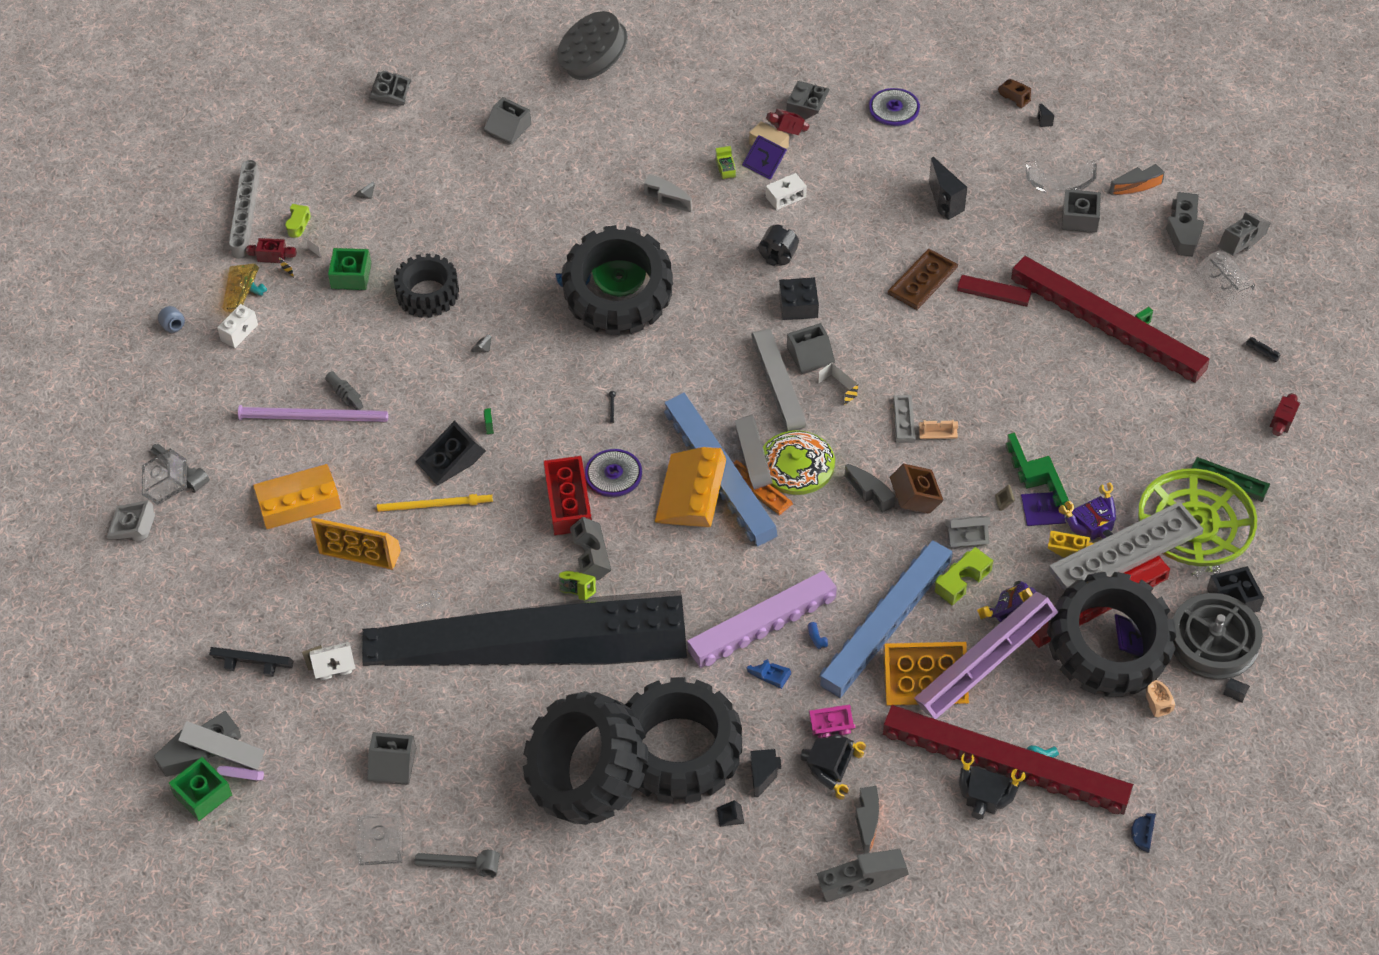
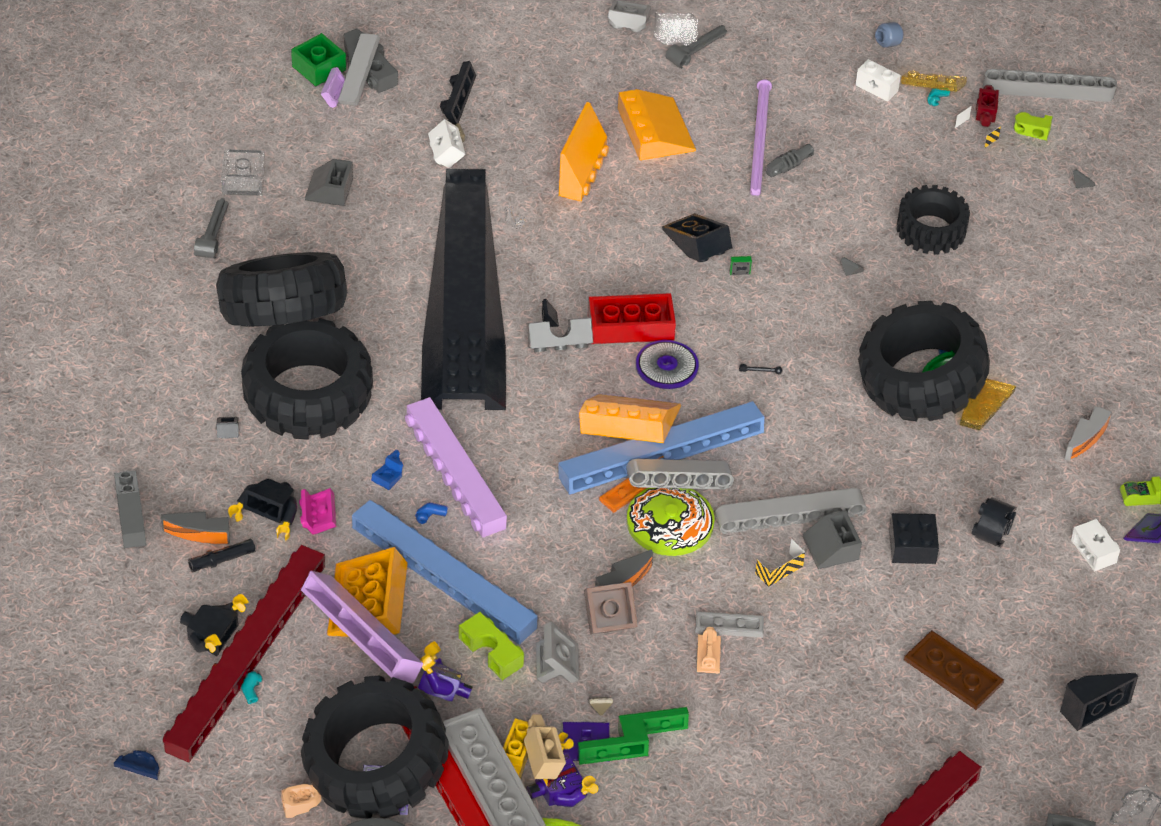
camera: 90 degrees right, 5 degrees down
green brick [328,248,372,290] -> none
yellow bar [377,494,493,512] -> none
lime leg [559,571,596,601] -> none
black slope [750,749,781,797] -> none
dark red tile [957,274,1032,307] -> none
none -> black pin [188,538,256,573]
none -> tan hinge [524,714,566,779]
none -> black slope [542,299,559,327]

